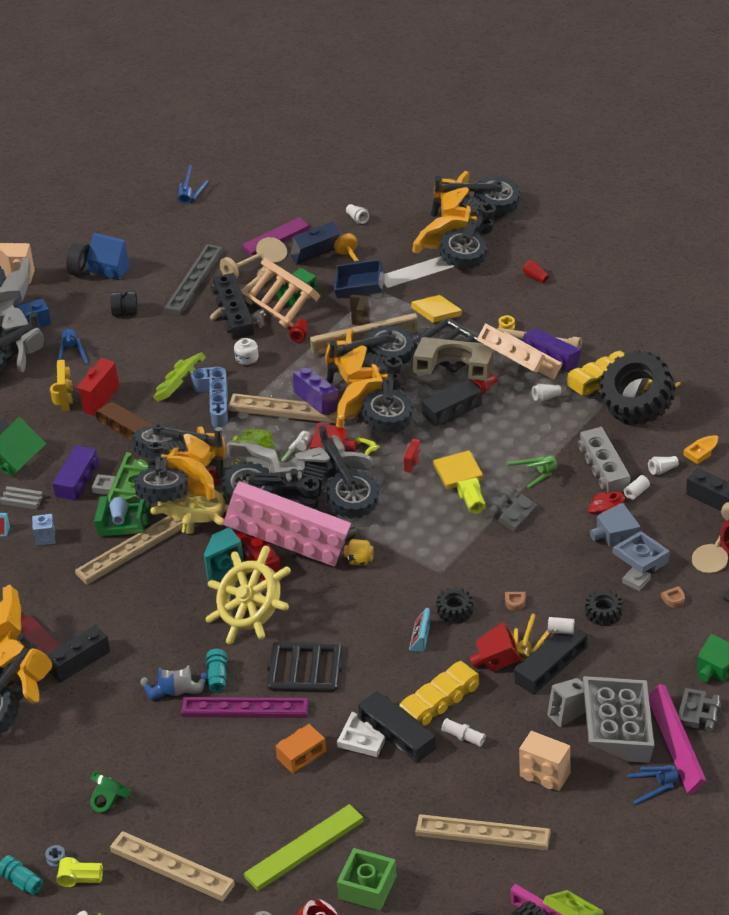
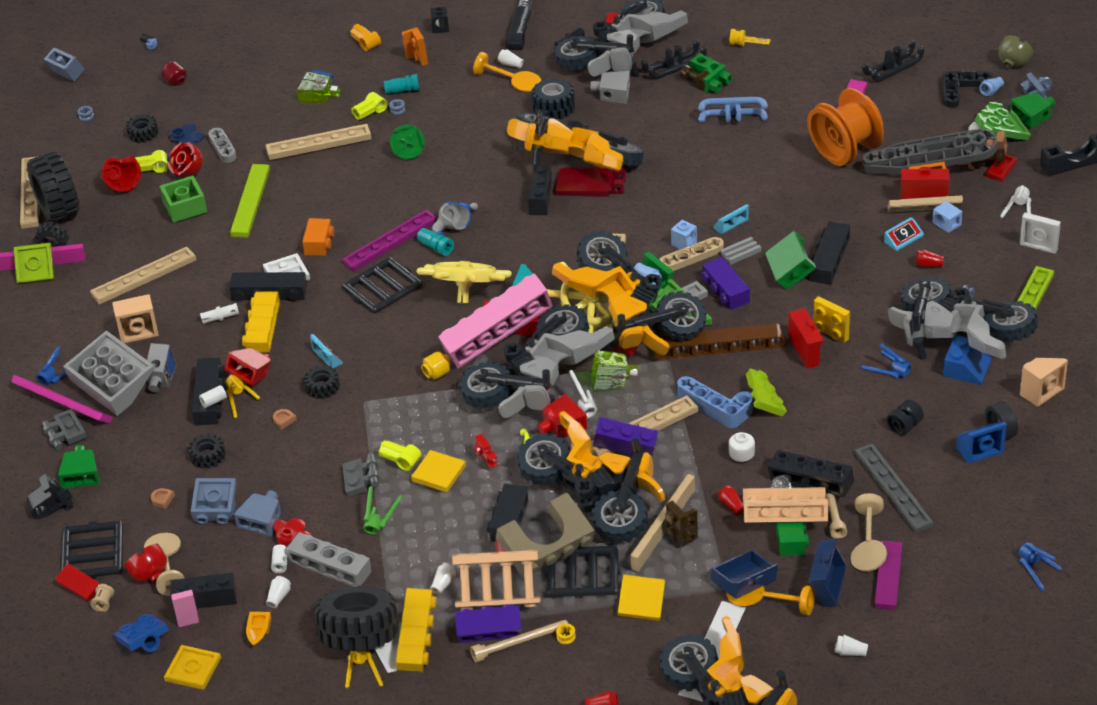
camera: 135 degrees right, 0 degrees up
none -> tan beam [659,237,724,271]

